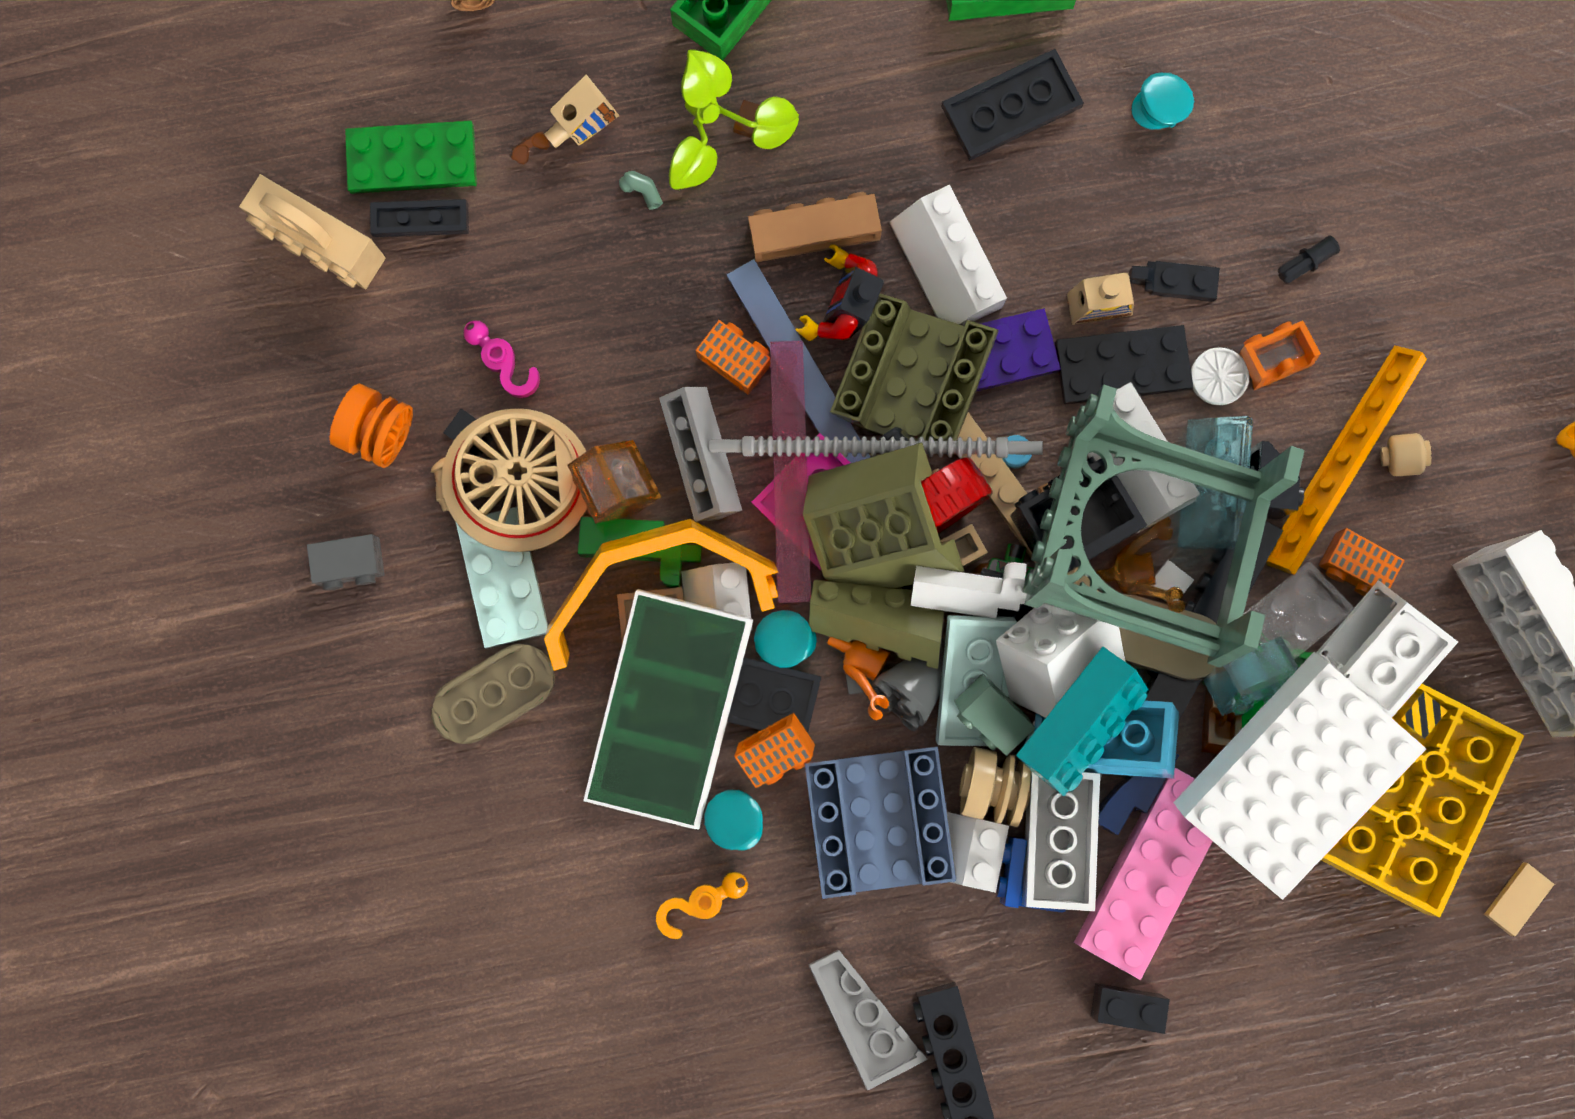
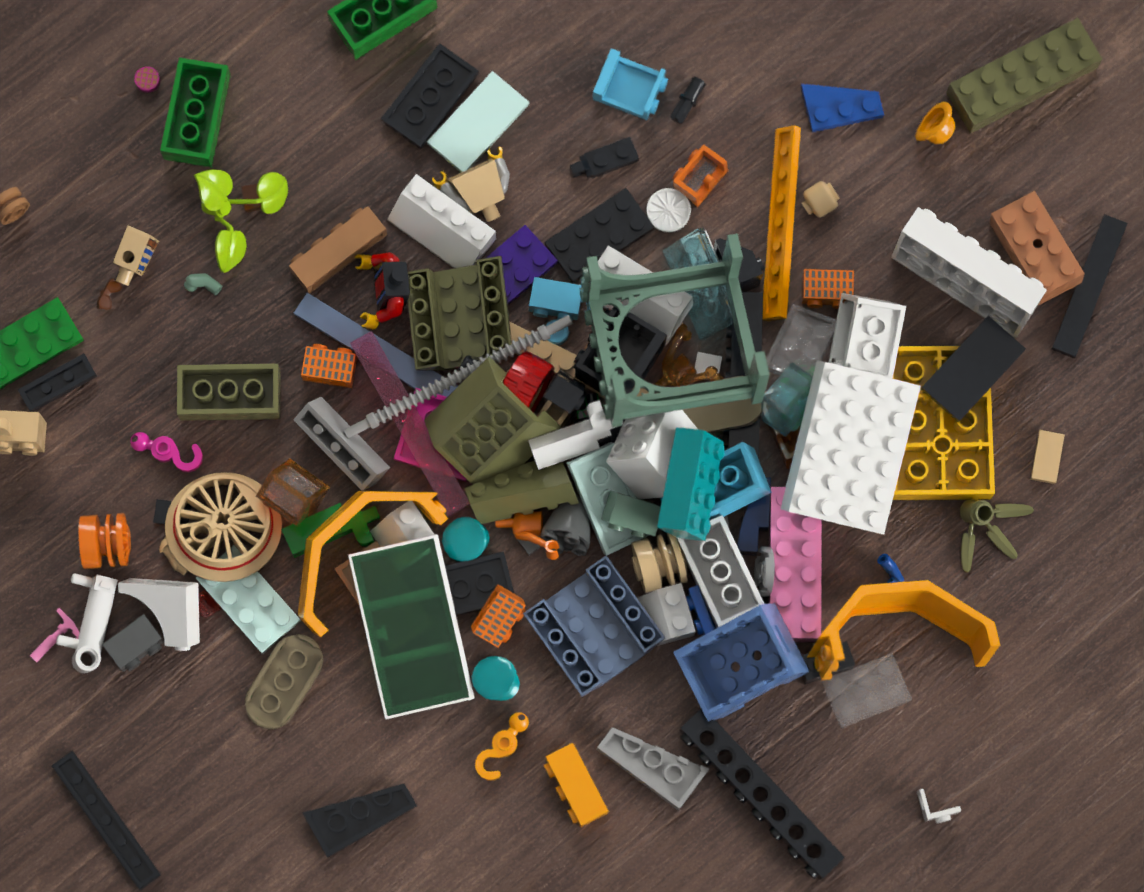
camera: 30 degrees left, 5 degrees down
tan torso [1067,273,1134,325] -> none
teal piece [1132,73,1194,129] -> none
sticker [1401,692,1447,739] -> none
none -> bright pink piece [30,608,80,662]
none -> black tile [52,751,162,891]
none -> white piece [56,573,118,673]
none -> white arch [118,578,200,651]
none -> olive brick [177,364,281,421]
none -> clear red slope [198,590,222,618]
none -> black wing [302,783,417,858]
none -> light aqua tile [427,71,529,172]
none -> tan torso [432,147,510,222]
none -> medium azure brick [529,277,581,320]
none -> light orange brick [543,743,608,827]
none -> black arch [544,369,587,413]
none -> medium azure panel [593,48,668,120]
none -> medium blue container [673,603,810,721]
none -> light grey tile [754,546,775,597]
none -> blue wing [801,84,884,132]
none -> light orange panel [807,580,1000,680]
none -> clear plate [822,653,912,729]
none -> blue arm [877,554,904,583]
none -> black tile [921,315,1026,423]
none -> olive plant [960,499,1034,573]

